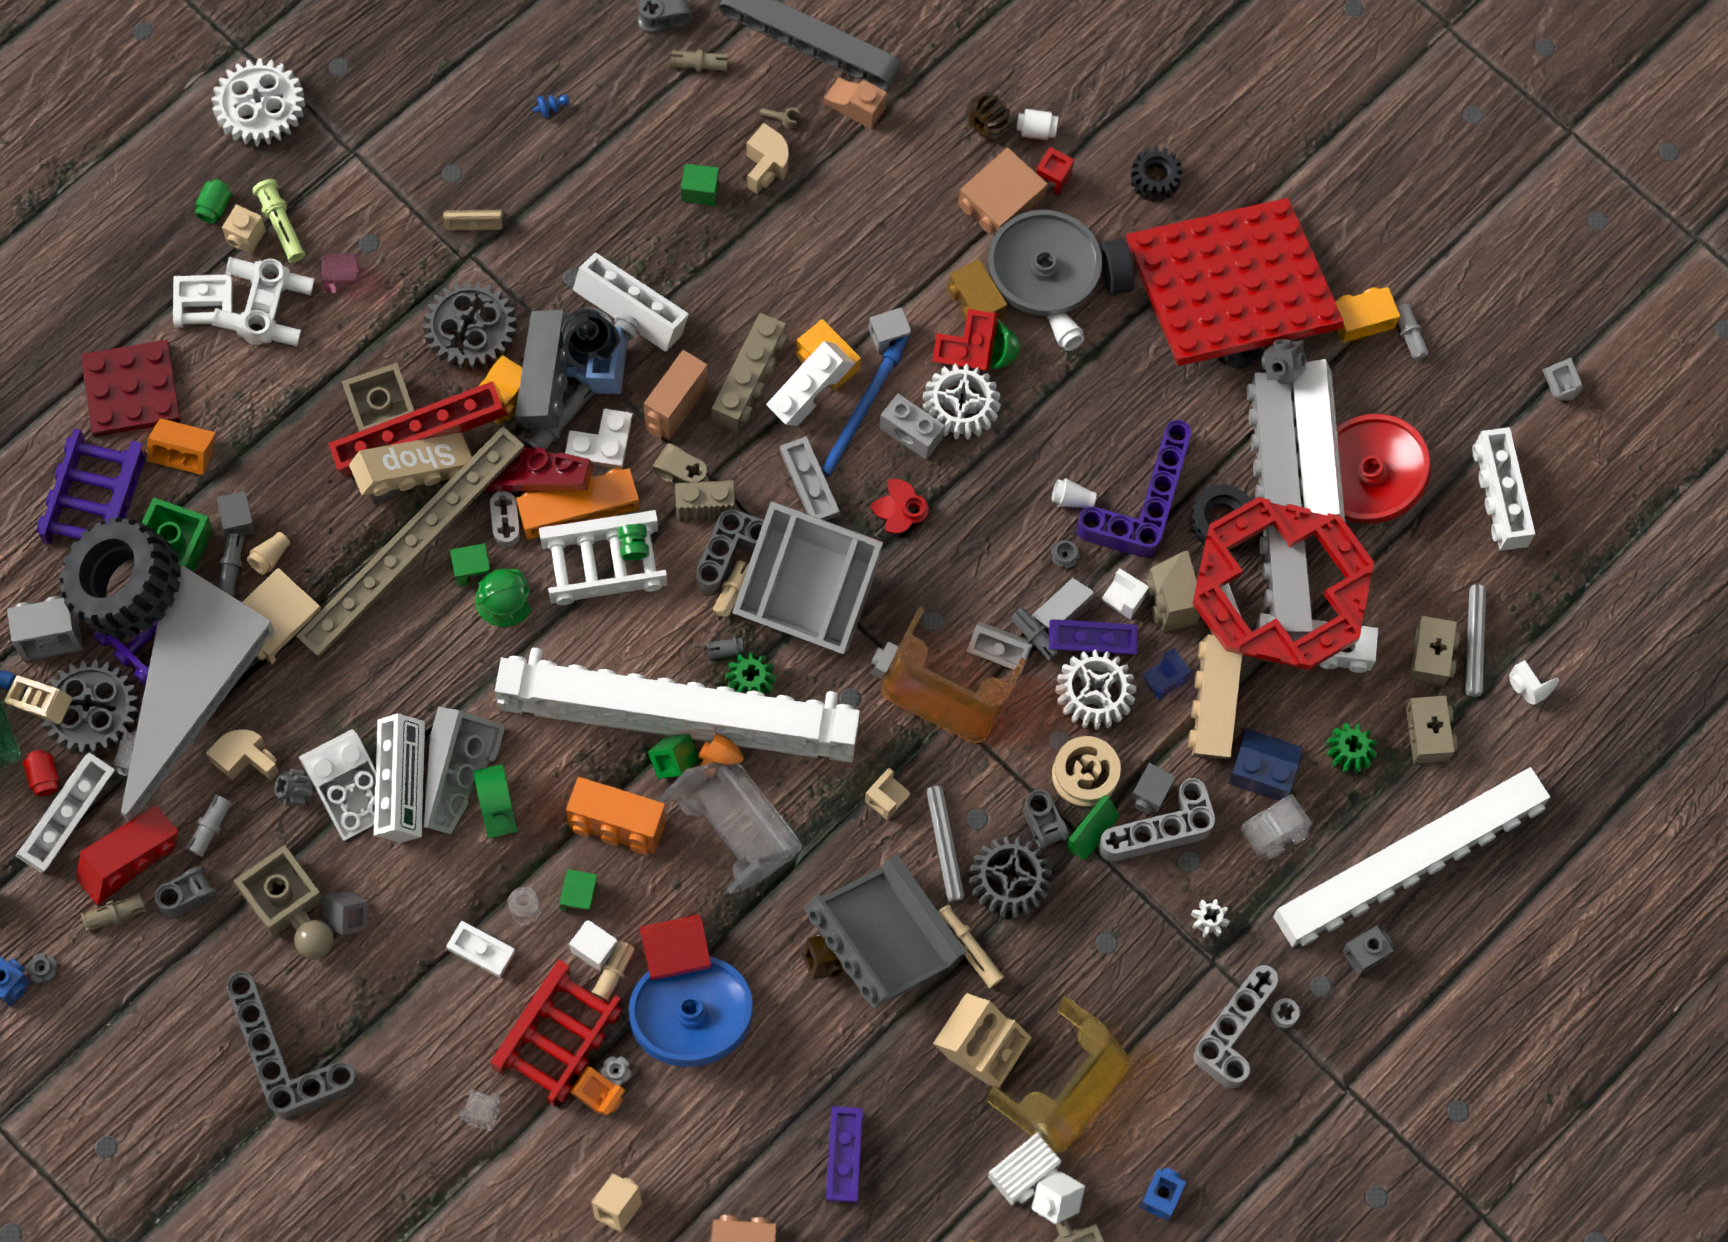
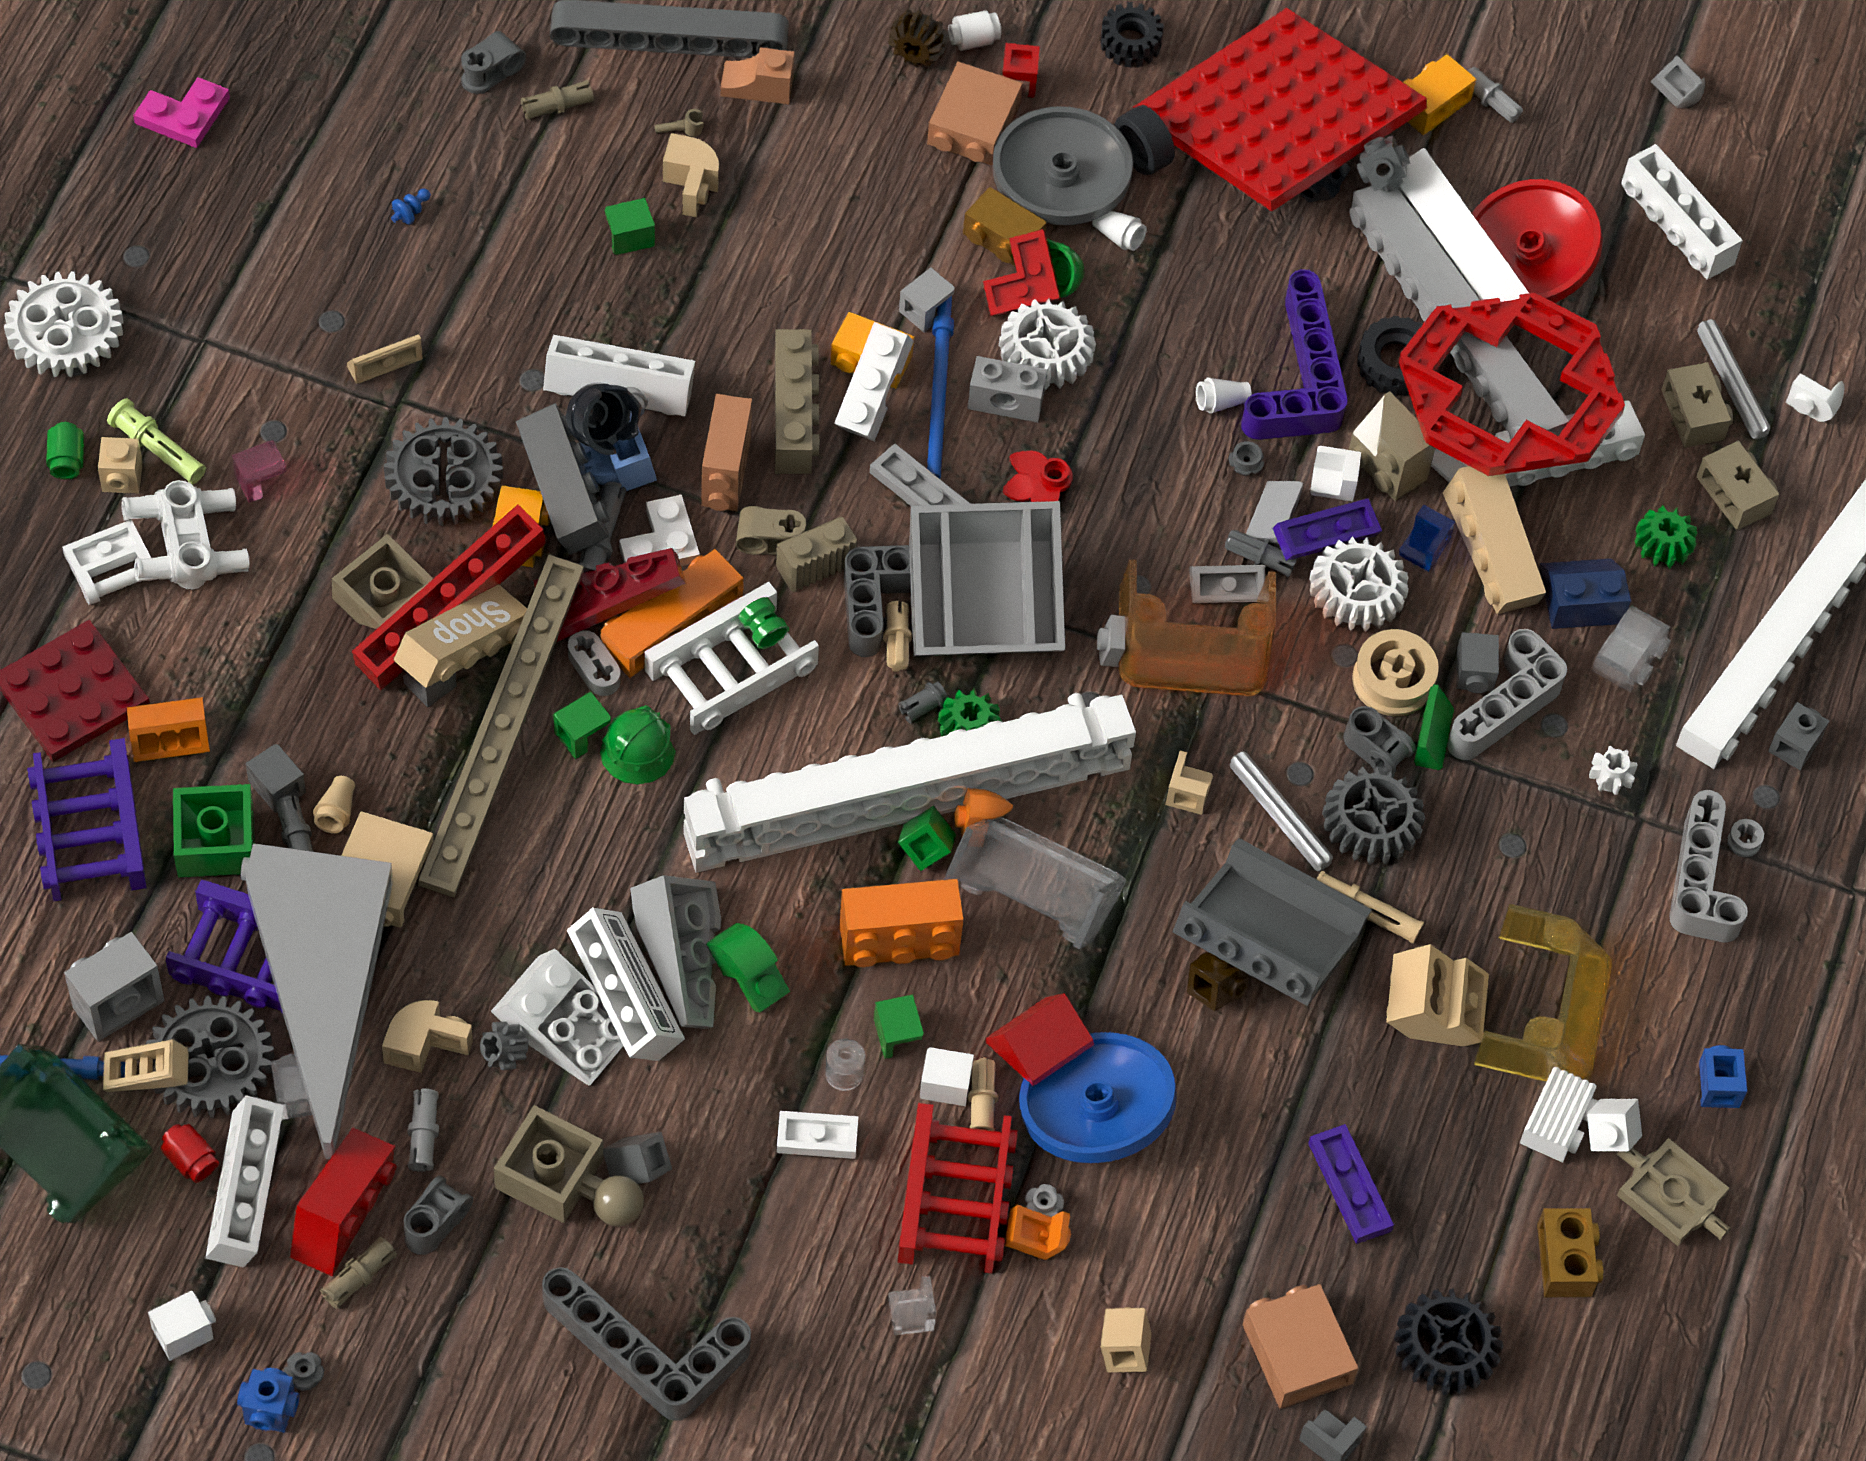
camera: 25 degrees left, 10 degrees down
black tyre [60,517,181,638] -> none

